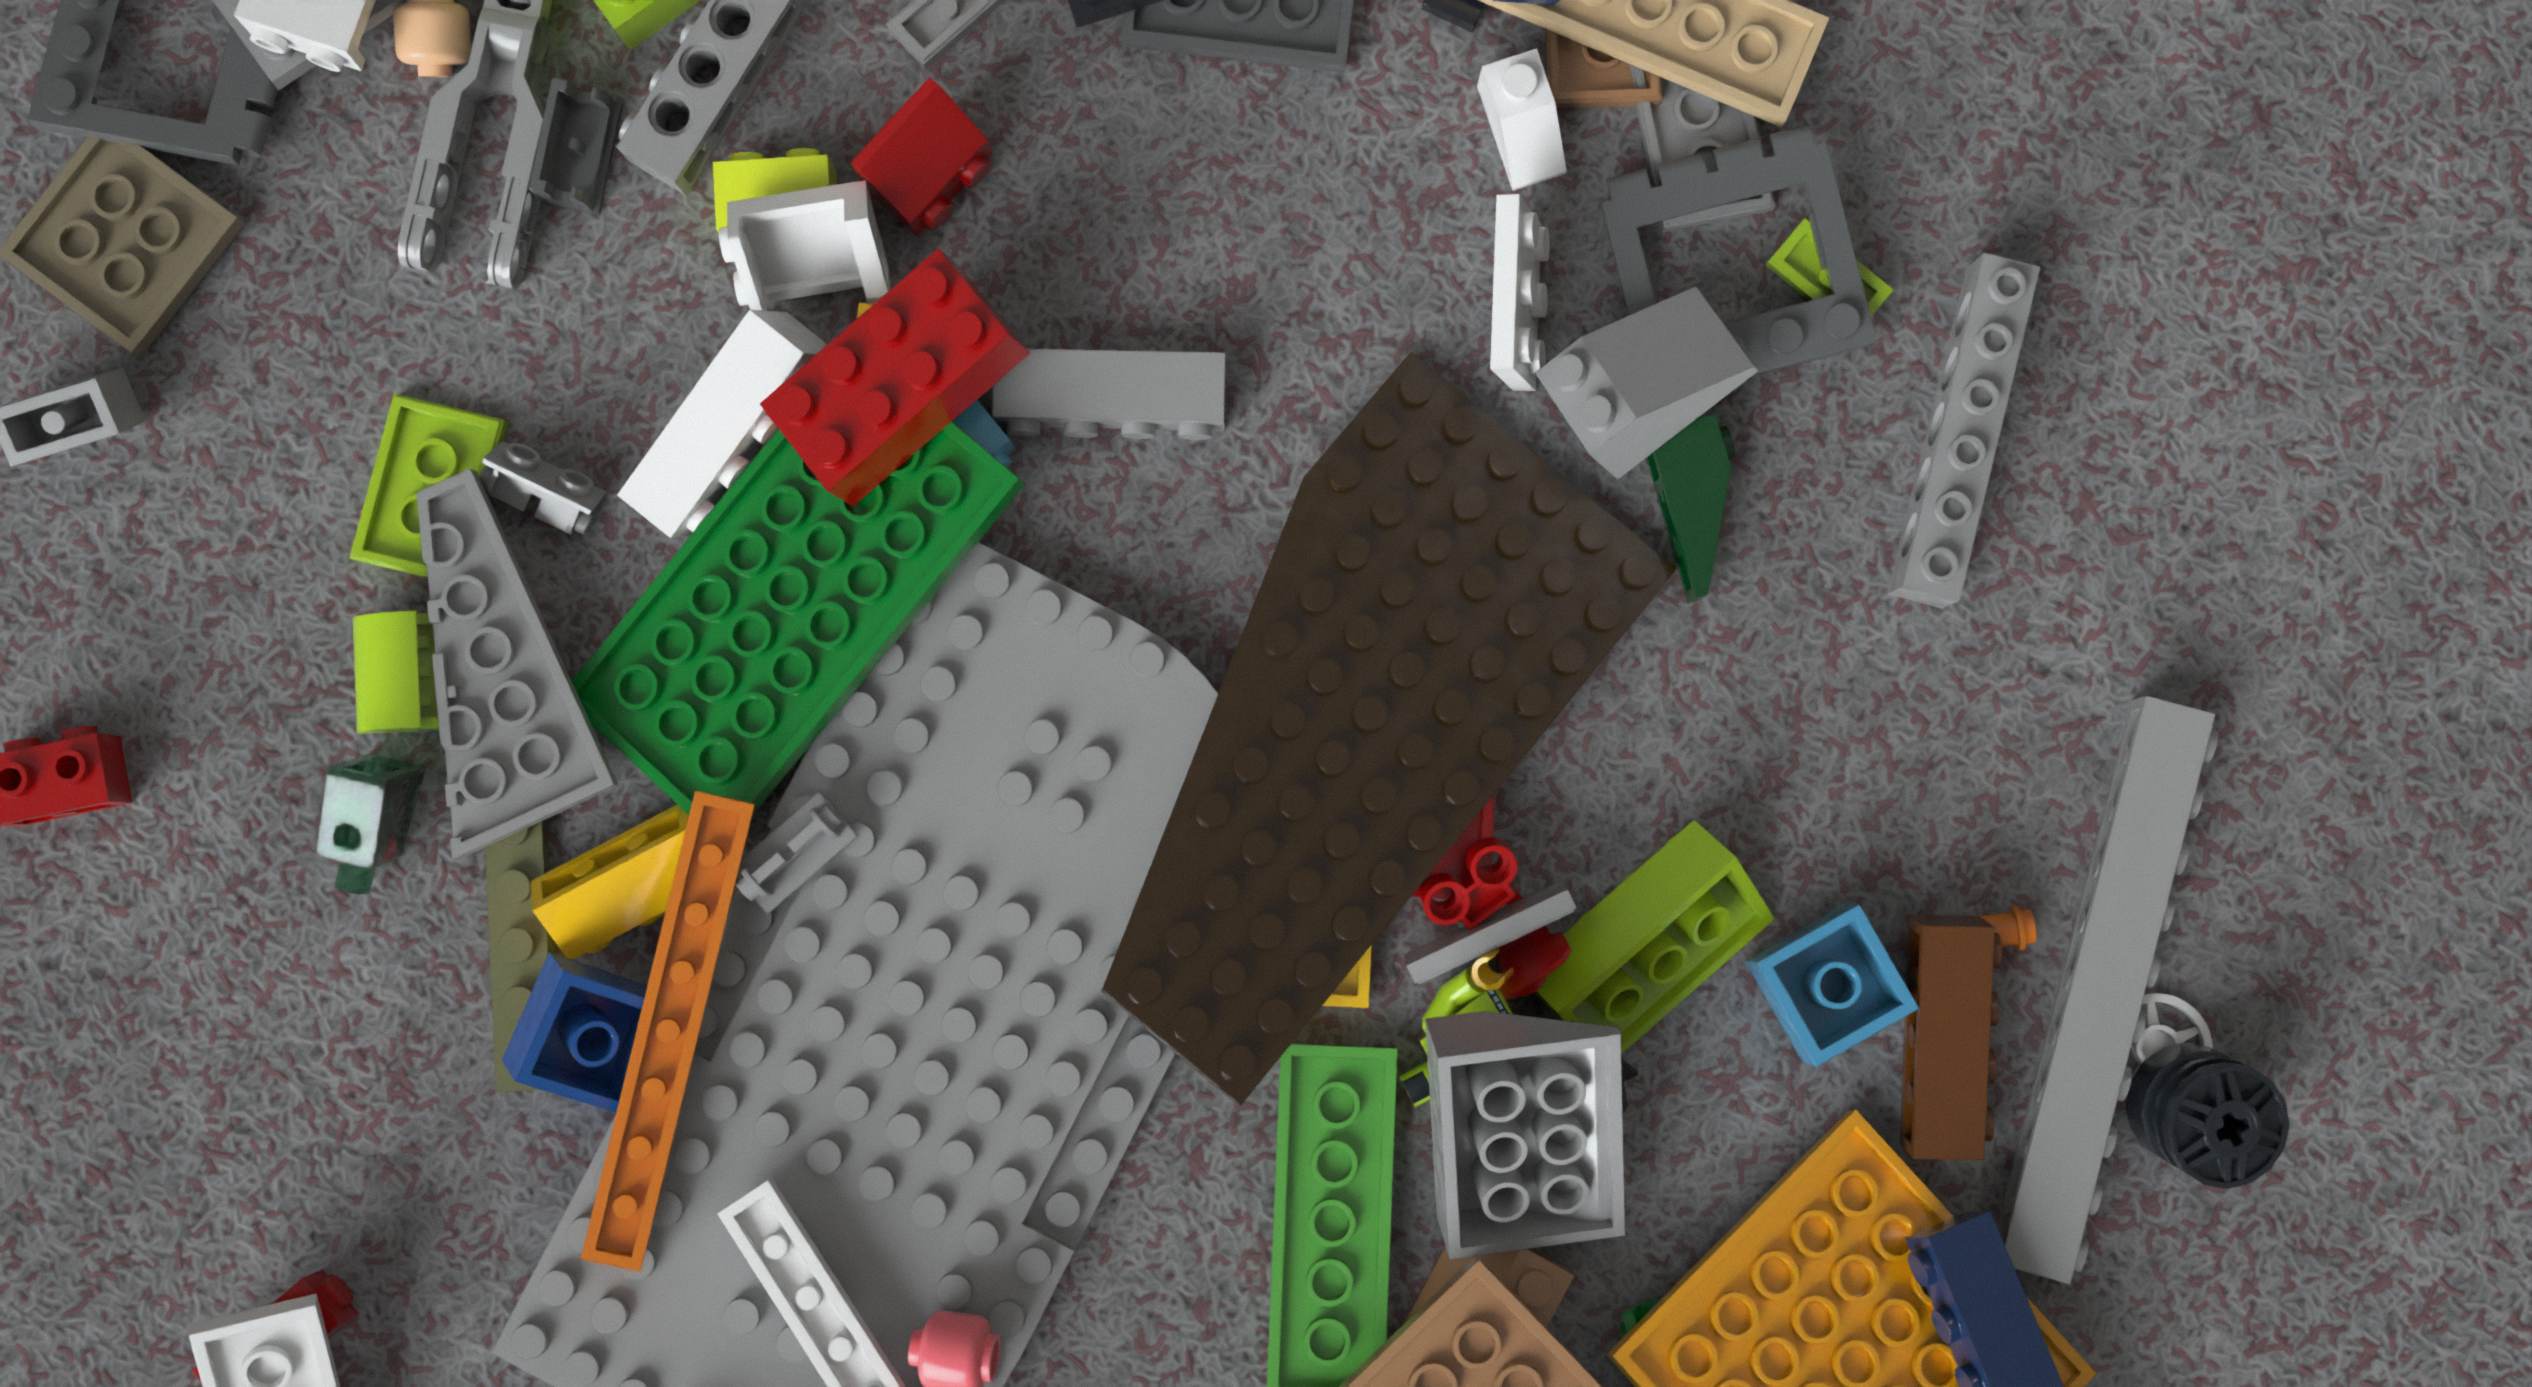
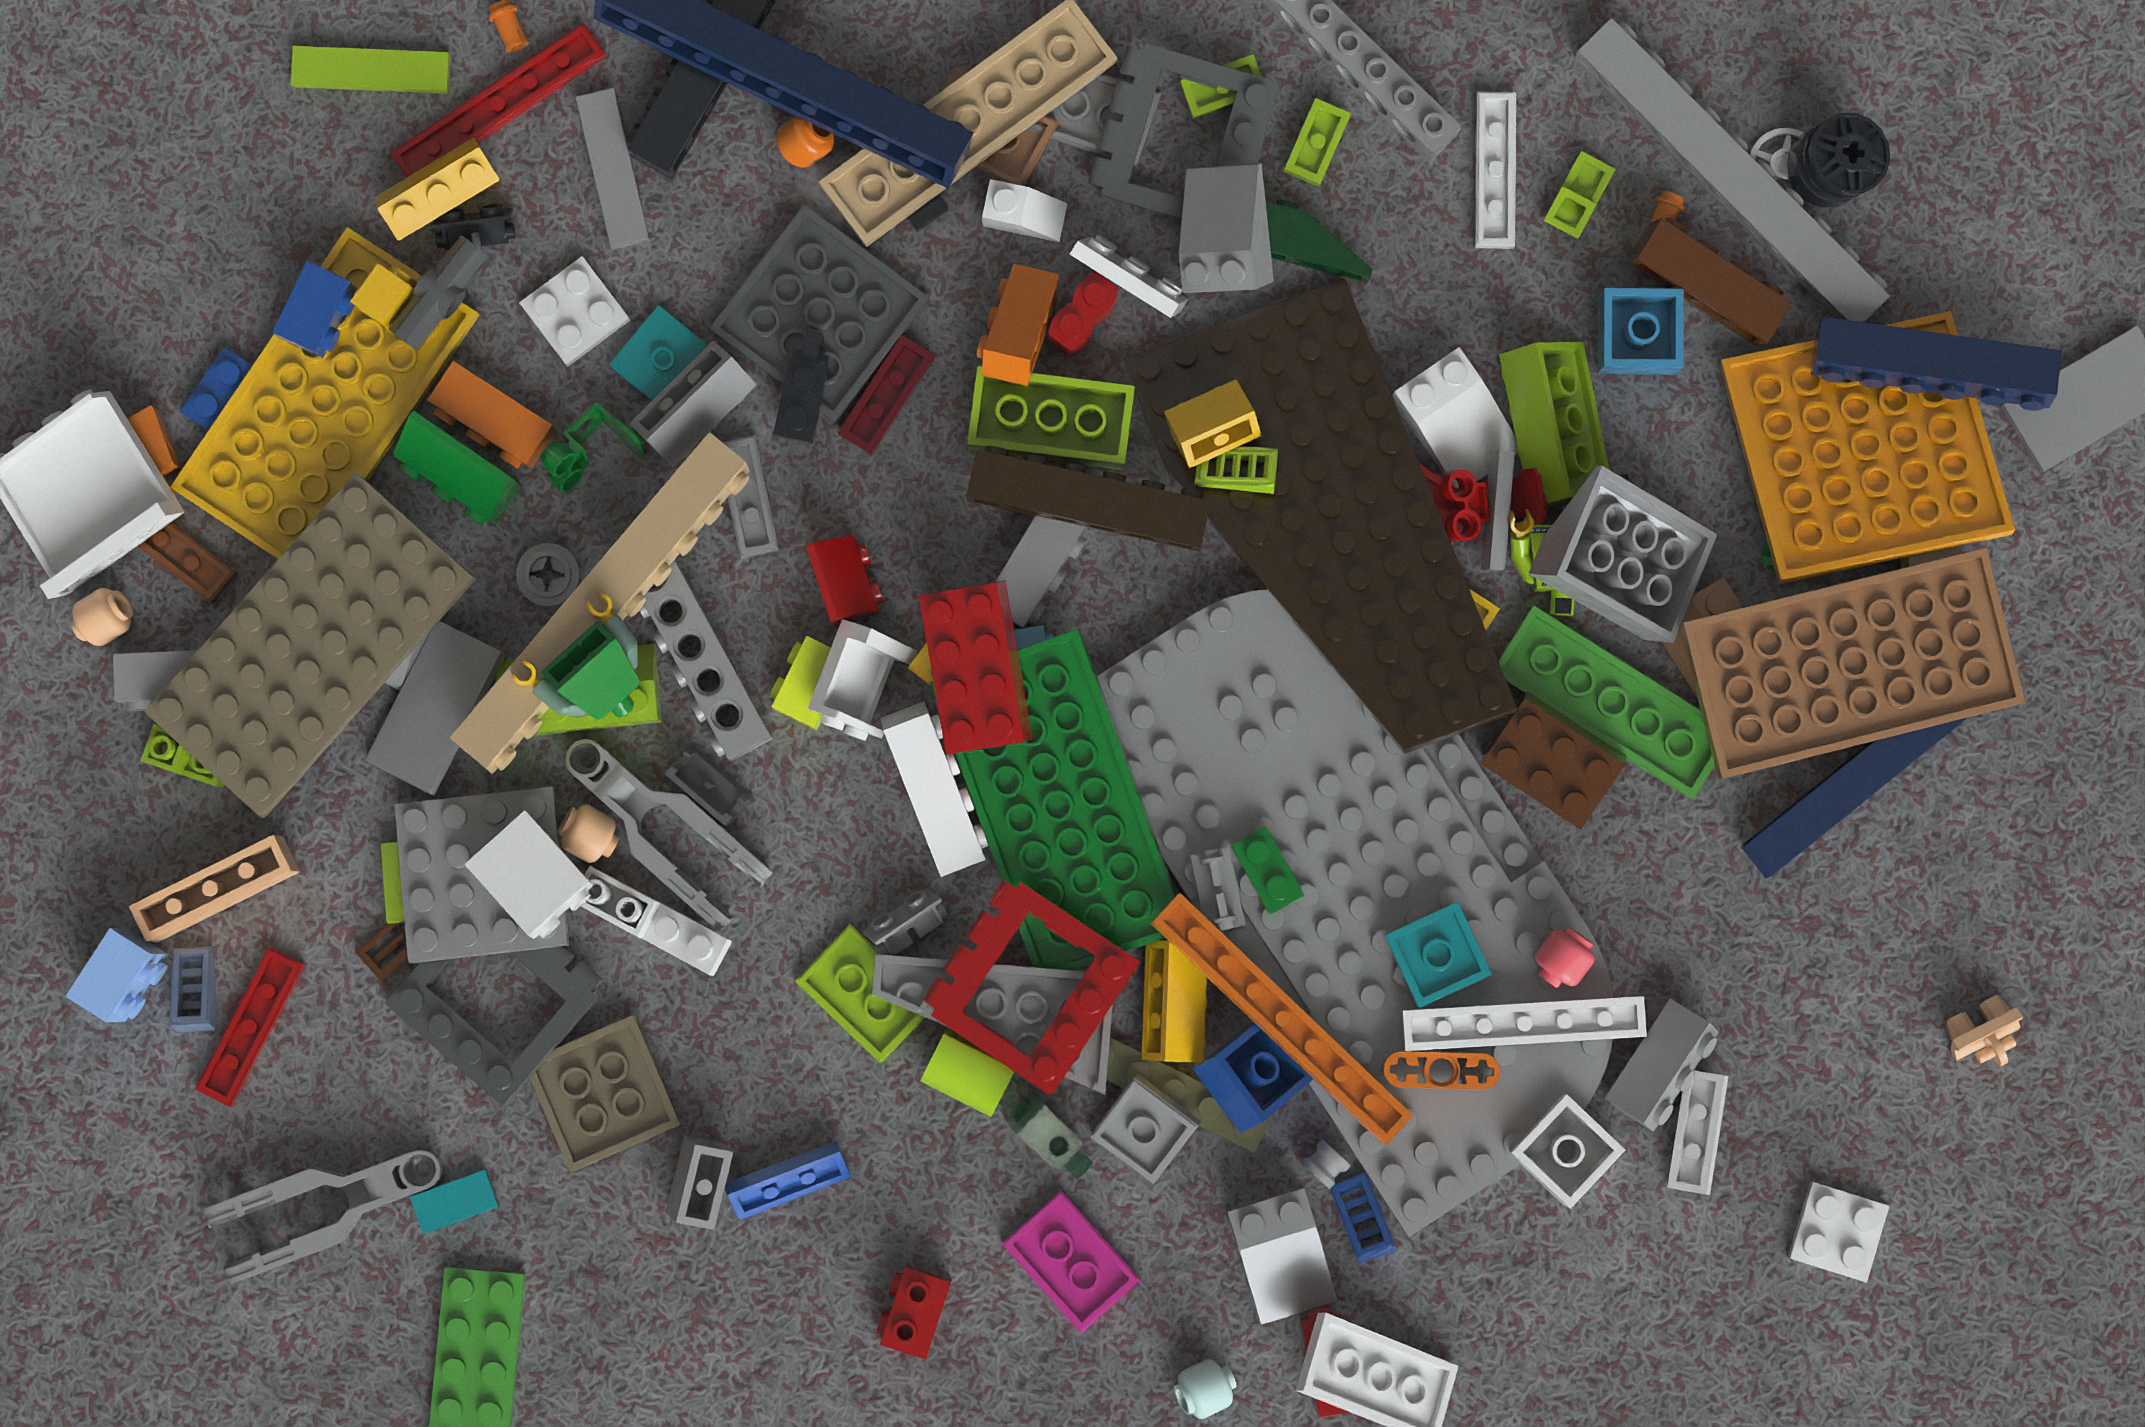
camera: 60 degrees left, 0 degrees up
none -> white slope [581,866,732,976]
none -> blue plate [725,1141,851,1220]
none -> dark red plate [838,335,935,456]
none -> red hinge [922,880,1140,1096]
none -> dark brown brick [966,446,1211,552]
none -> lime brick [967,366,1135,470]
none -> orange brick [977,264,1059,386]
none -> dark pink tile [1001,1190,1141,1333]
none -> red brick [1048,272,1118,358]
none -> light grey plate [1090,1073,1201,1184]
none -> yellow brick [1164,379,1262,468]
none -> light aqua head [1174,1359,1236,1419]
none -> lime slope [1195,447,1278,494]
none -> light grey slope [1226,1186,1337,1325]
none -> green plate [1230,826,1305,915]
none -> lime plate [1284,98,1351,187]
none -> light grey wheel [1300,1139,1351,1189]
none -> blue slope [1330,1172,1396,1264]
none -> orange beam [1382,1051,1500,1090]
none -> teal plate [1384,902,1492,1008]
none -> white slope [1392,347,1518,488]
none -> white tile [1475,91,1516,249]
none -> reddish brown brick [1481,691,1627,830]
none -> lime slope [1544,151,1616,239]

